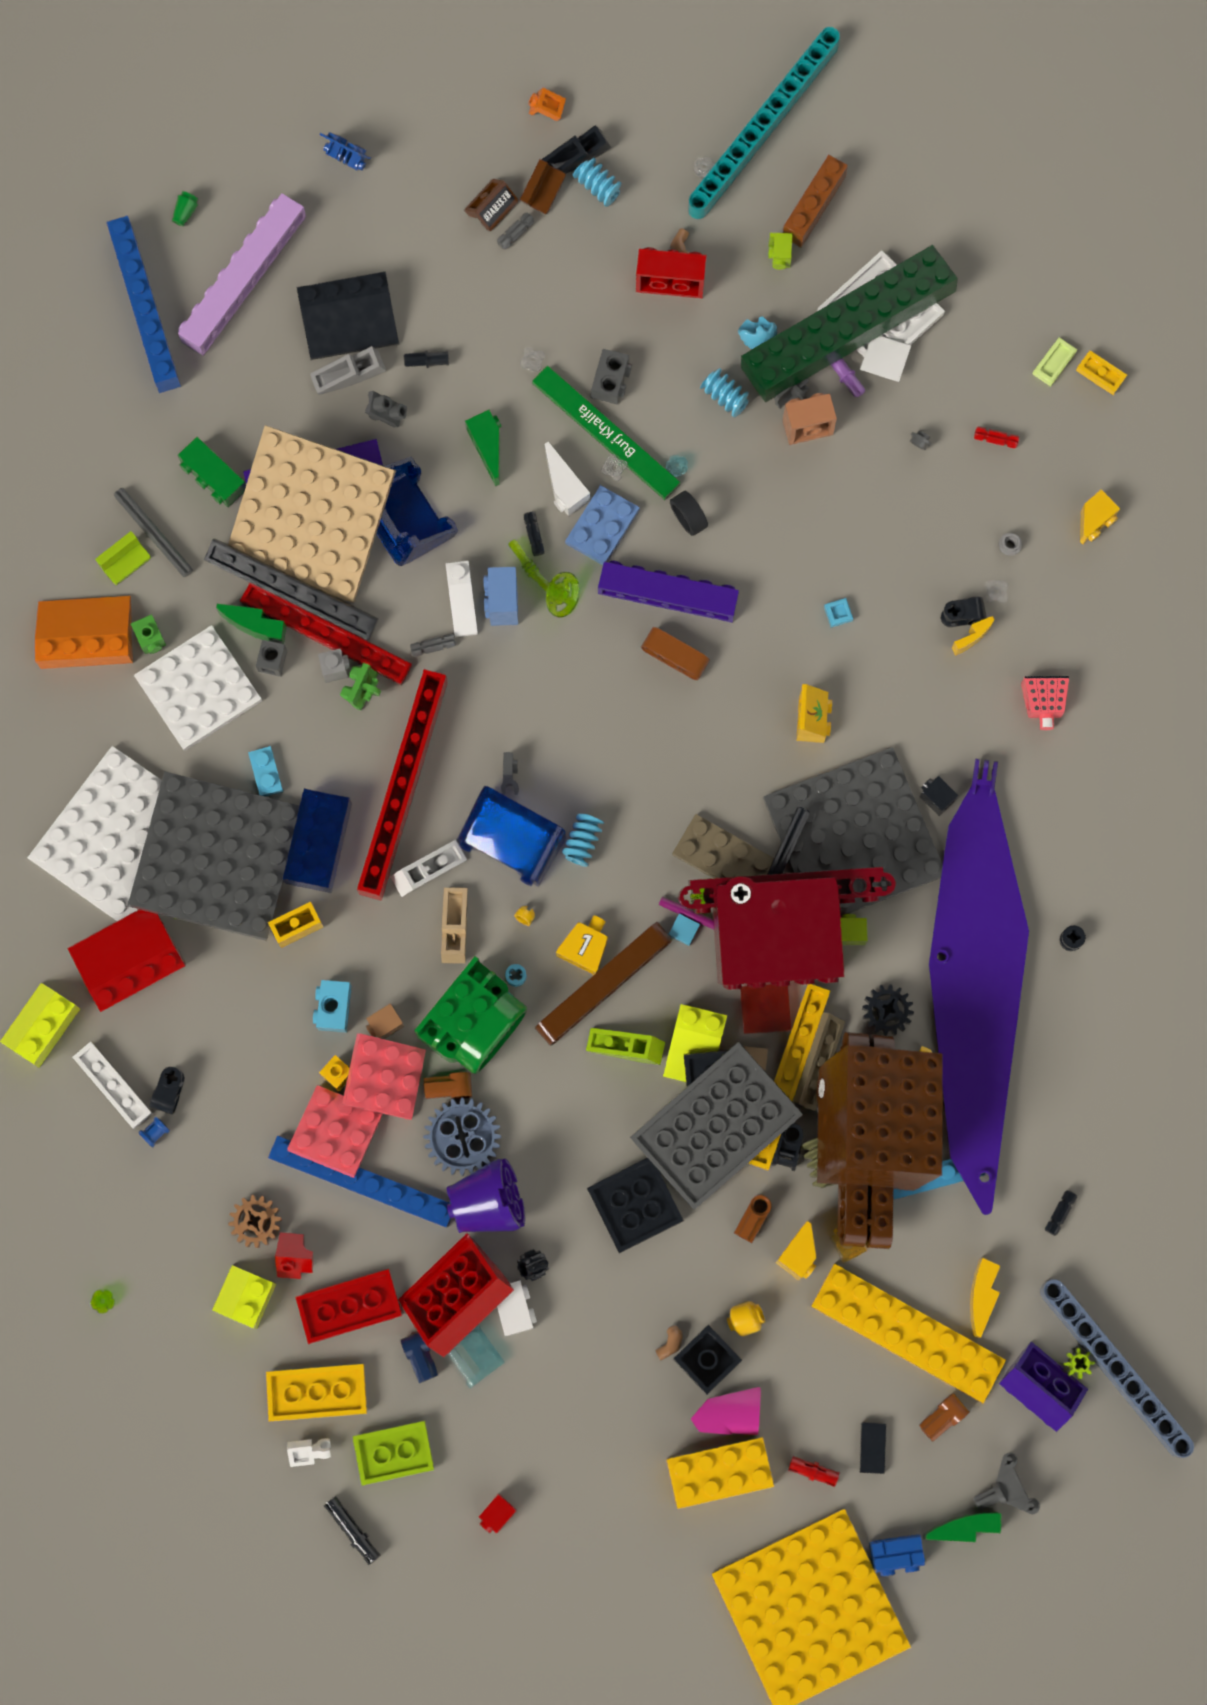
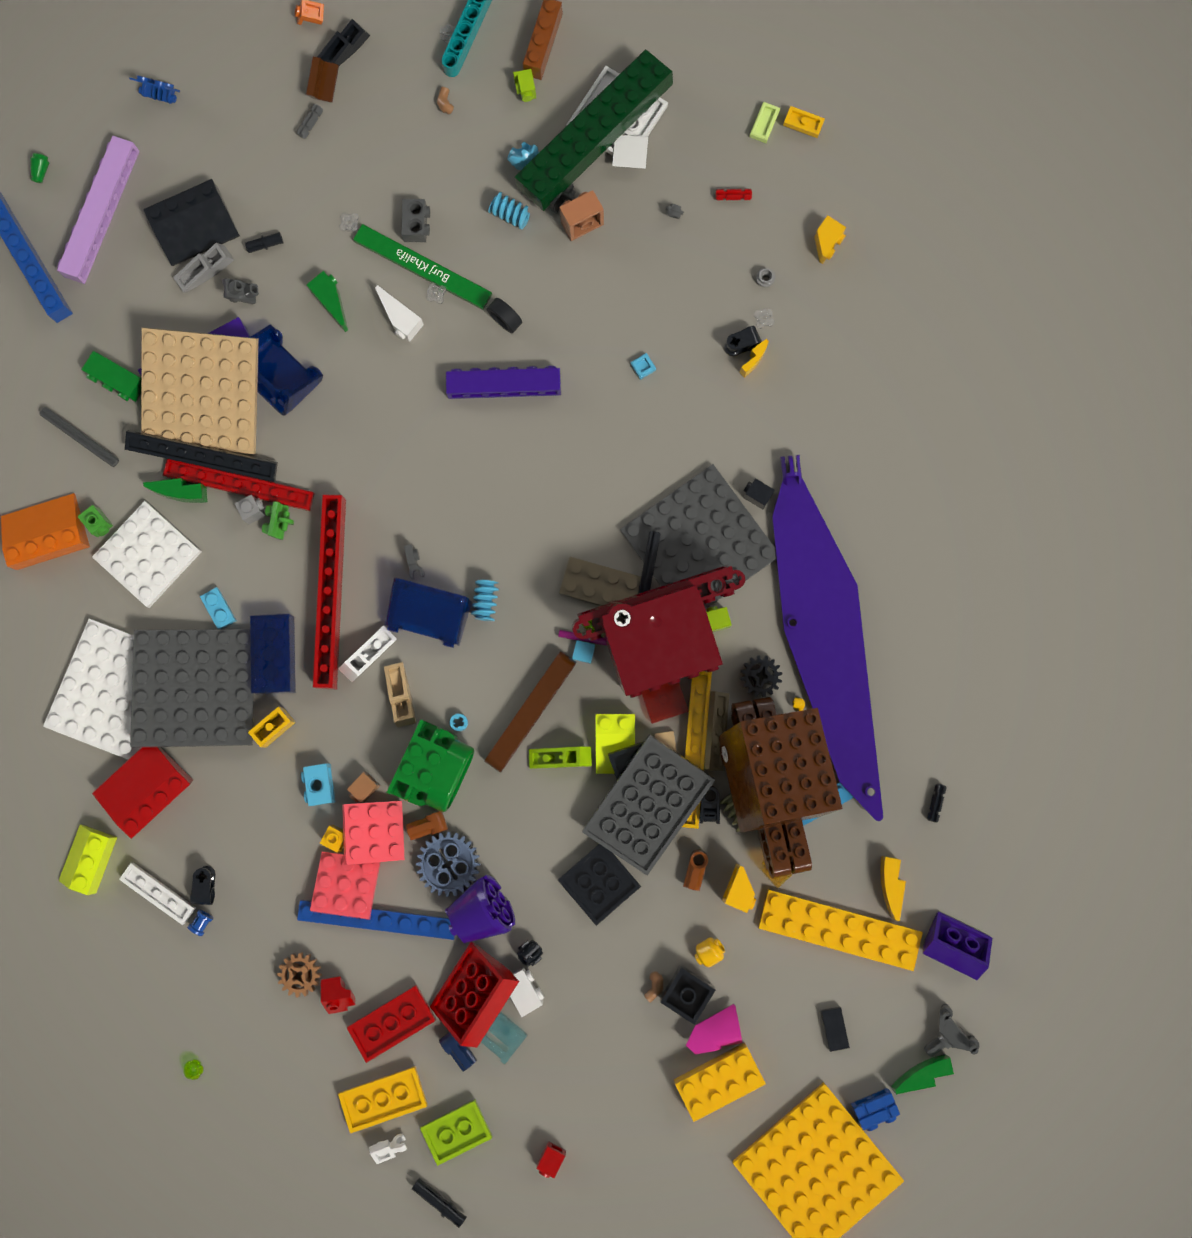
camera: 10 degrees left, 5 degrees up
lime panel [95,531,151,585] -> none
neon yellow slope [212,1265,276,1329] -> none
dark grey brick [256,638,287,677] -> none
dark grey axle [410,634,456,657] -> none
white slope [446,561,478,637] -> none
panel [464,178,518,231] -> none
medium blue brick [484,567,518,626] -> none
clear neon green dish [508,539,580,618] -> none
yellow hinge [514,905,535,926] -> none
black axle [524,512,545,556] -> none
yellow torso [556,915,608,975] -> none
medium blue plate [565,485,640,565] -> none
medium azure piece [573,158,622,207] -> none
red brick [636,247,707,299] -> none
dark orange beam [641,627,710,681] -> none
clear light blue plate [666,455,688,477] -> none
red pin [788,1456,840,1487] -> none
yellow slope [796,684,832,743] -> none
medium lavender axle [830,358,865,397] -> none
dark orange piece [919,1393,970,1442] -> none
coral torso [1021,676,1069,730] -> none
sand blue beam [1040,1280,1194,1458] -> none
black wheel [1059,925,1086,952] -> none
lime gear [1063,1348,1095,1379] -> none

